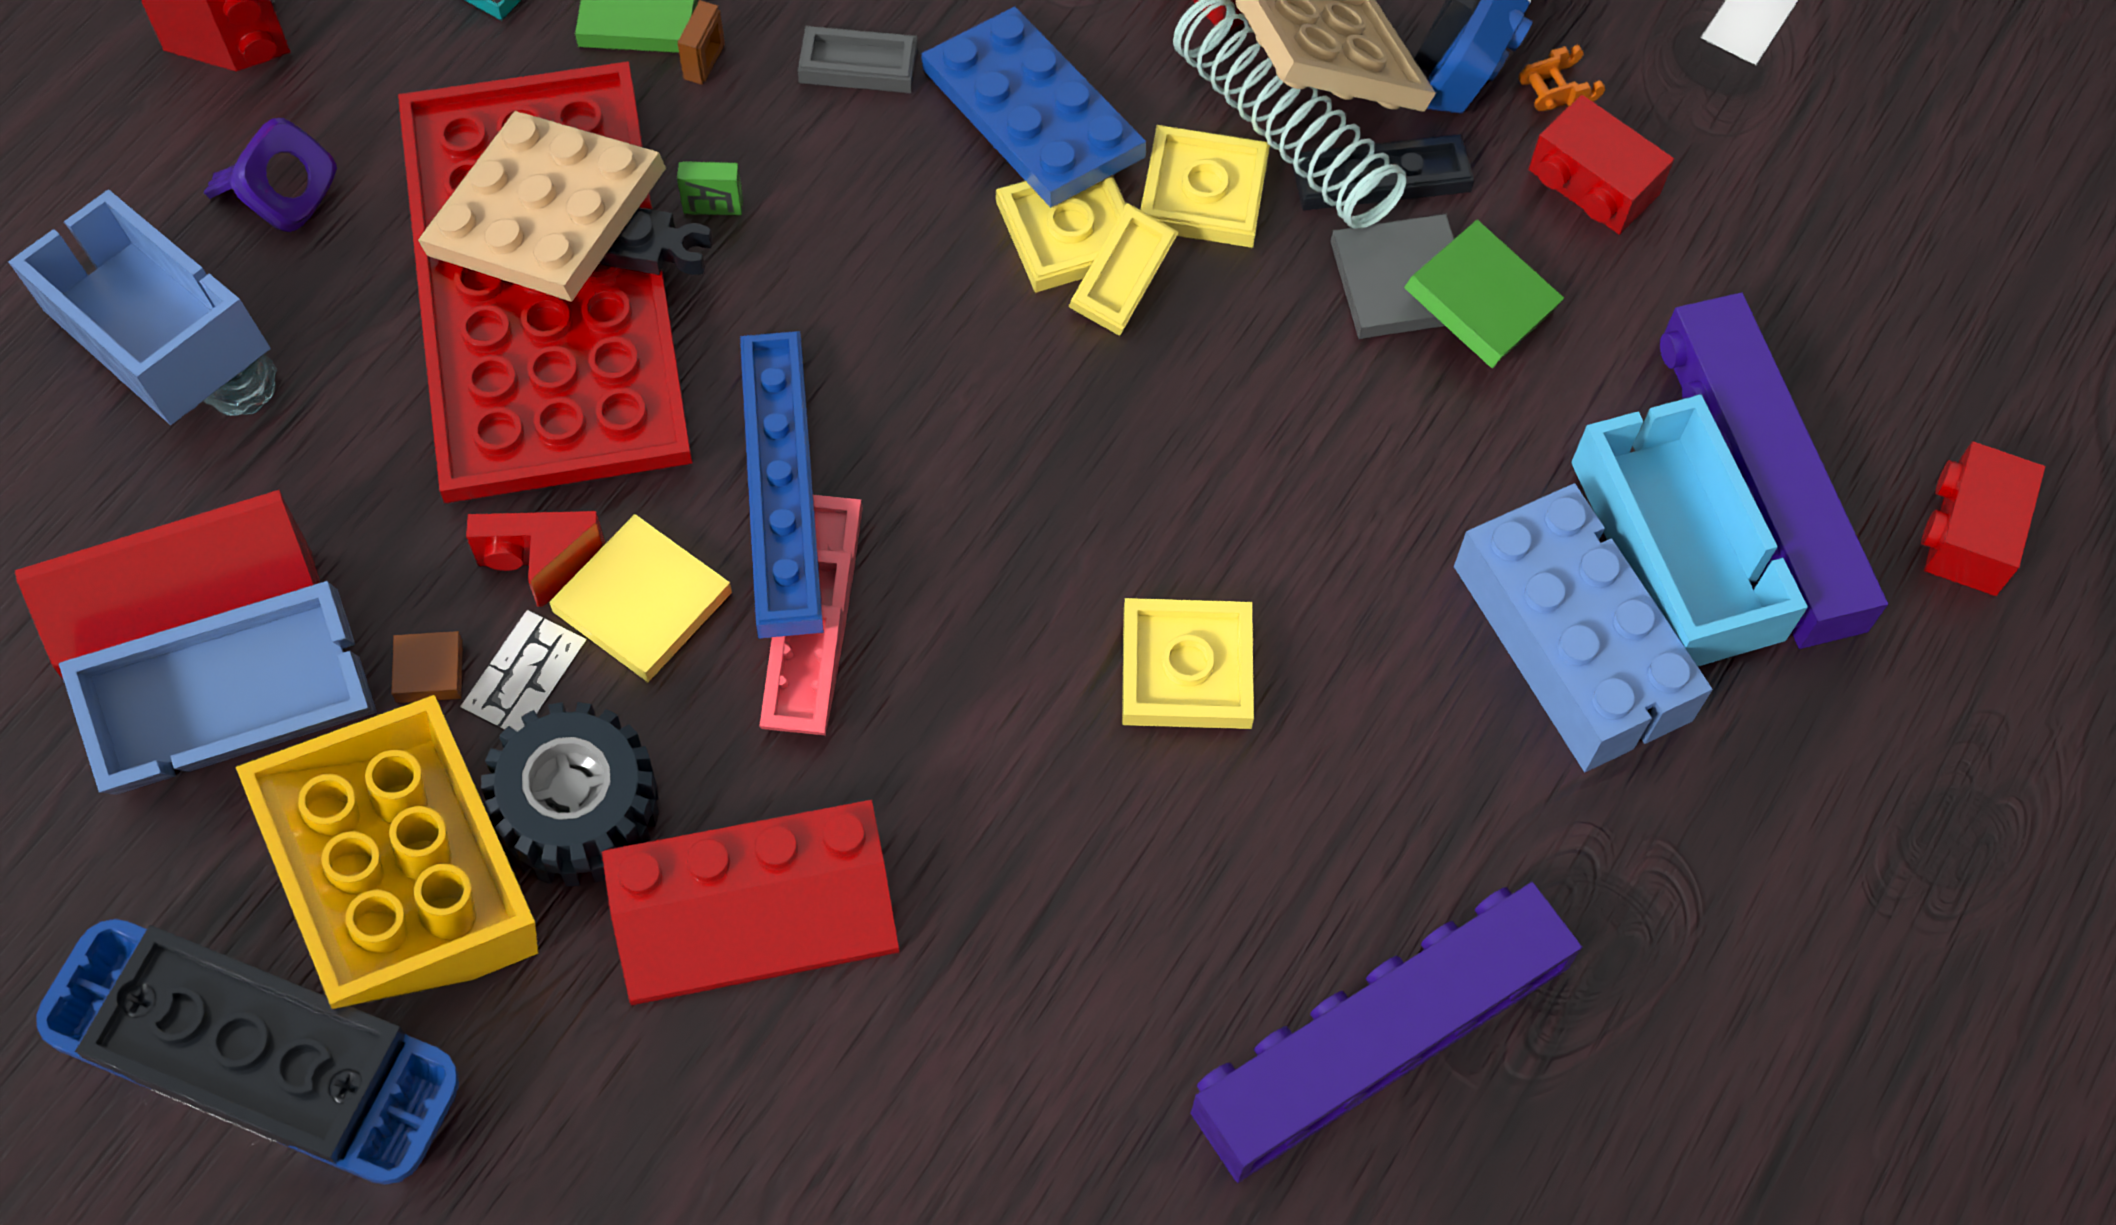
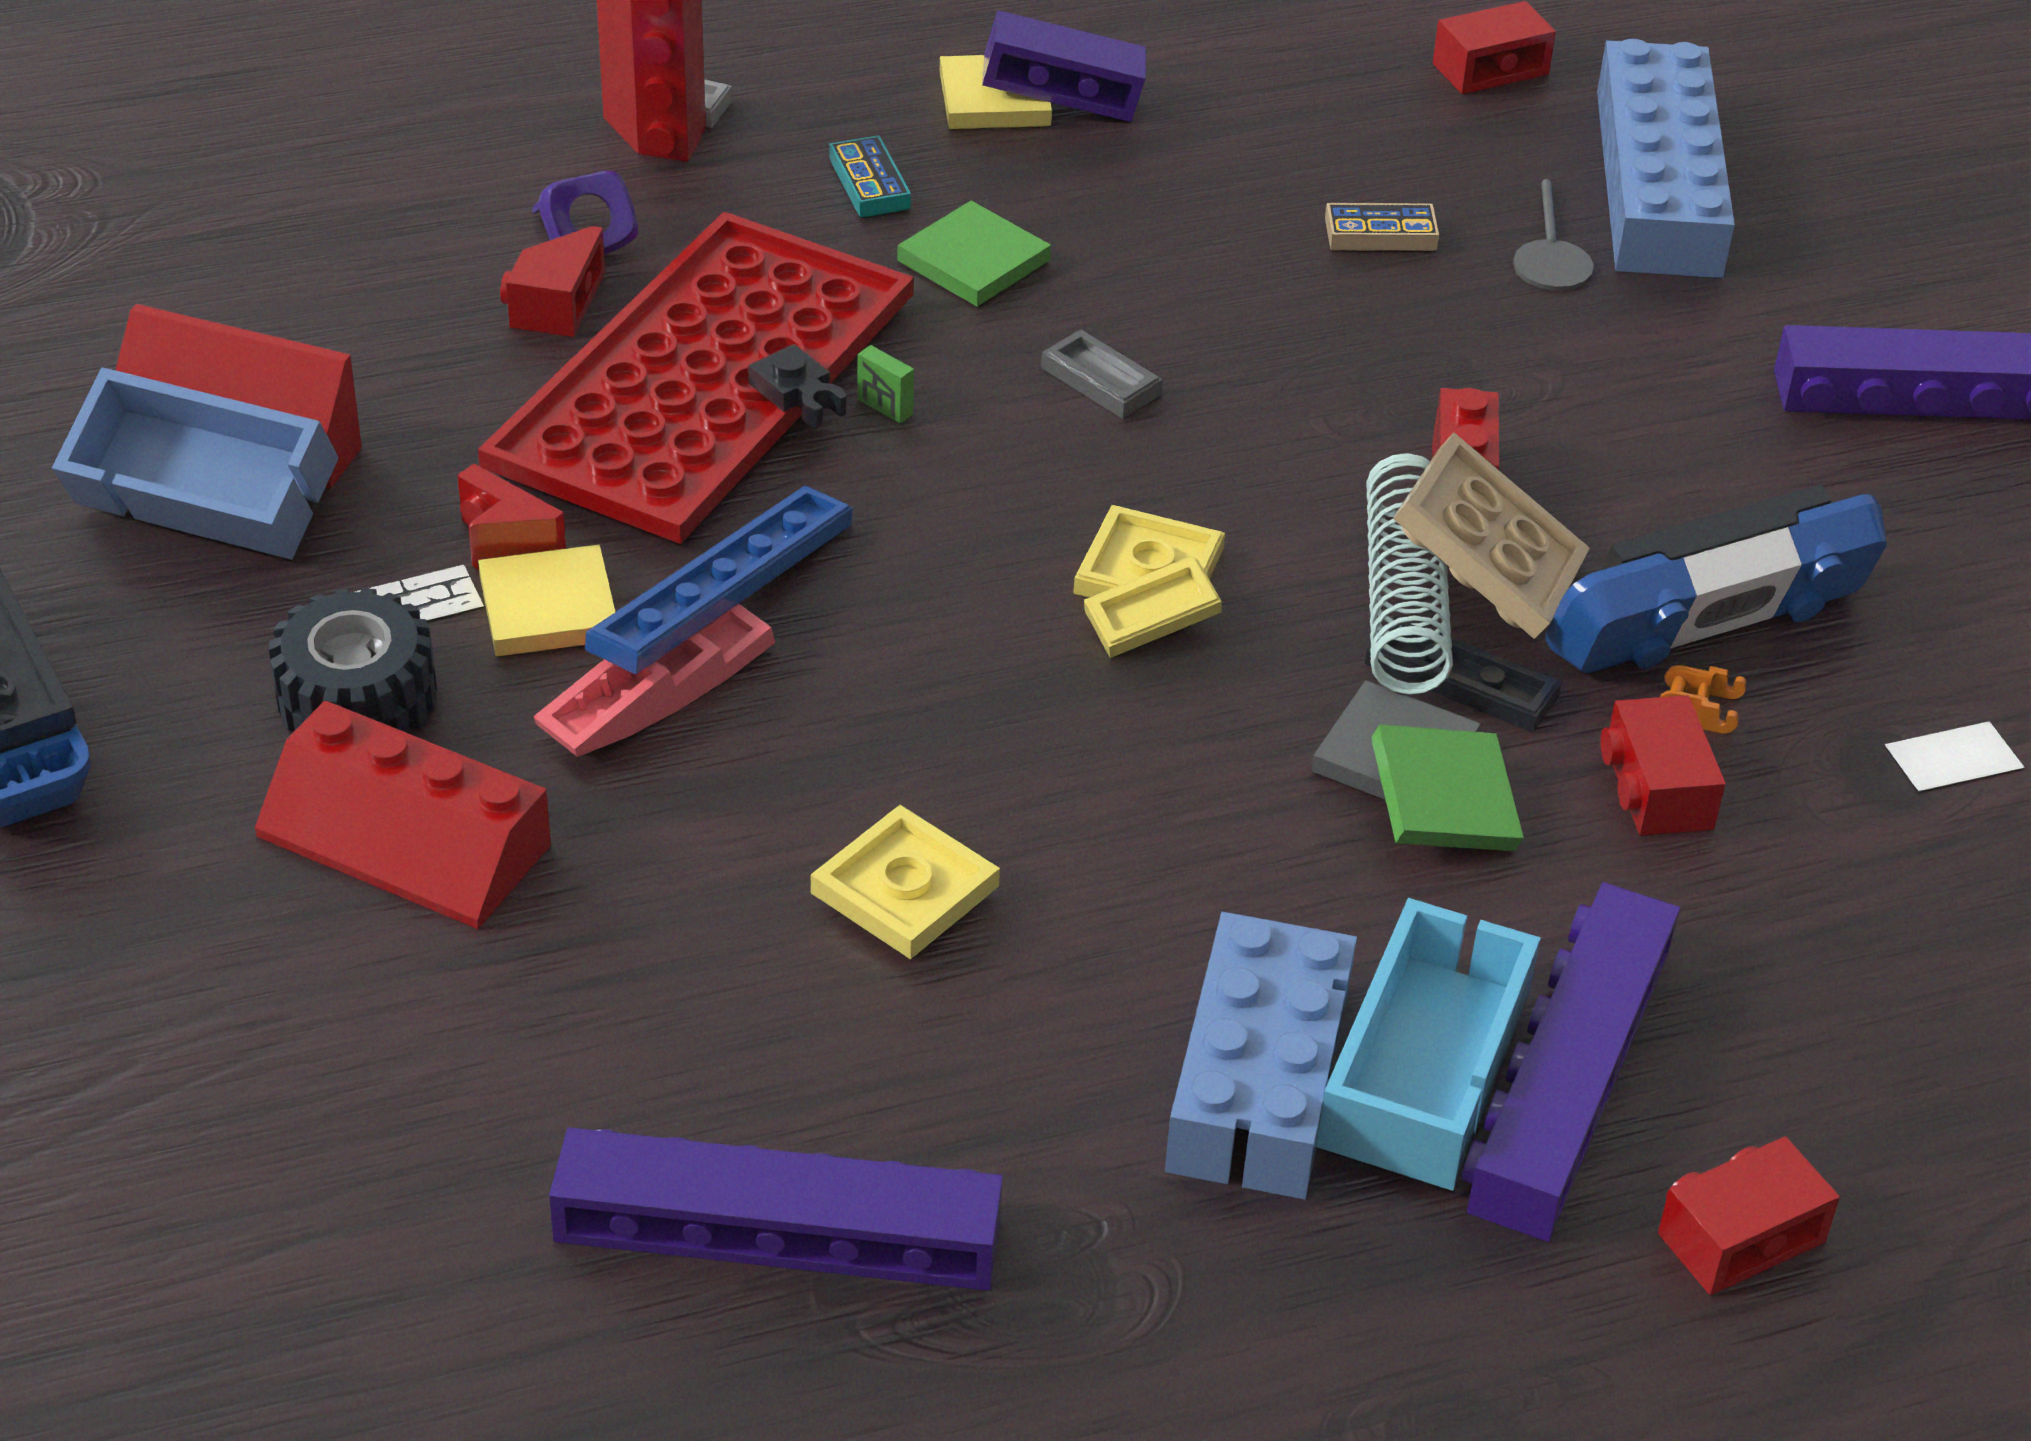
camera: 40 degrees right, 20 degrees down
medium blue piece [8,189,271,425] -> none
clear light blue plate [204,354,277,416] -> none
yellow slope [236,695,538,1009] -> none
dark orange tile [391,631,463,703] -> none
tan plate [418,111,666,302] -> none
dark orange tile [677,0,725,85] -> none
blue plate [921,7,1146,208] -> none
light yellow tile [1141,125,1270,248] -> none
none -> red slope [500,226,605,337]

